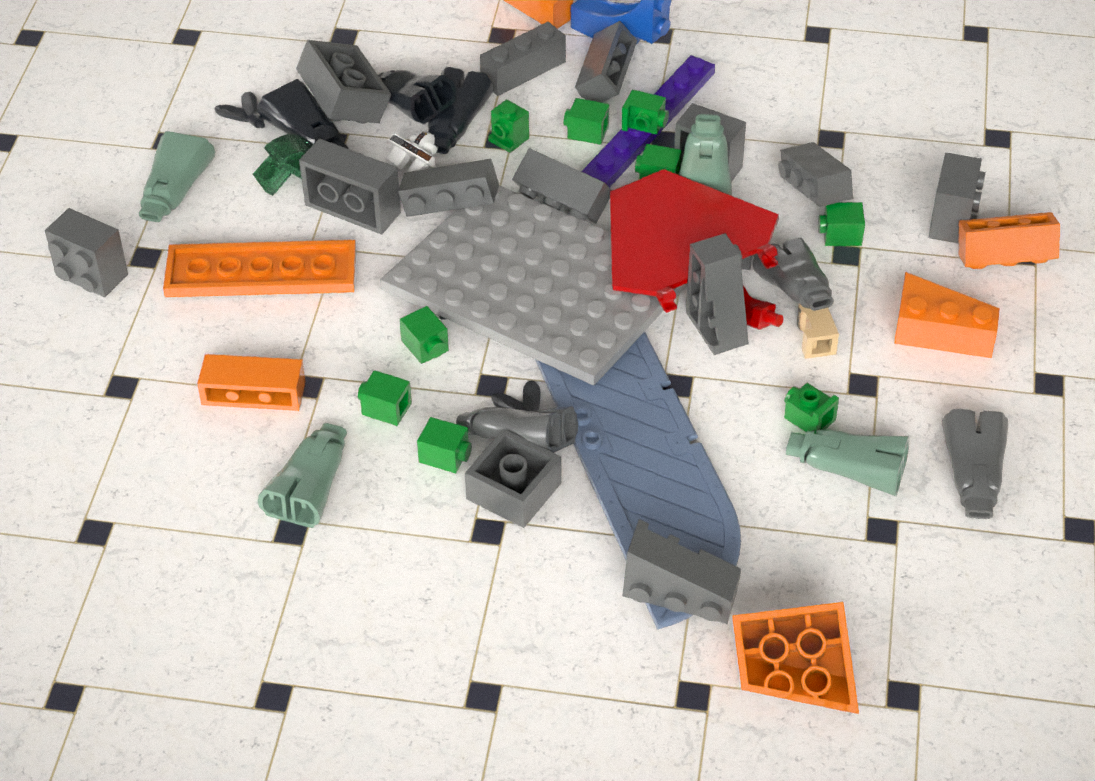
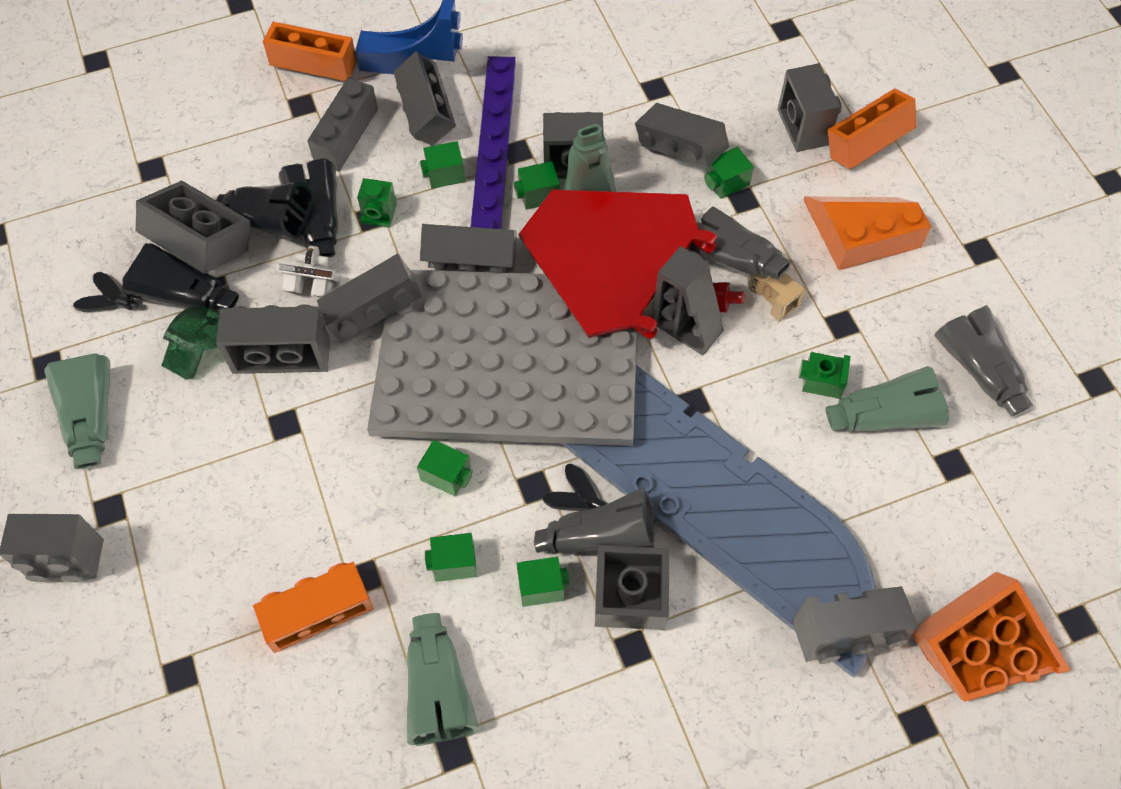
camera: 30 degrees left, 15 degrees up
orange plate [163,240,356,297] -> none
green brick [622,89,669,135] -> none

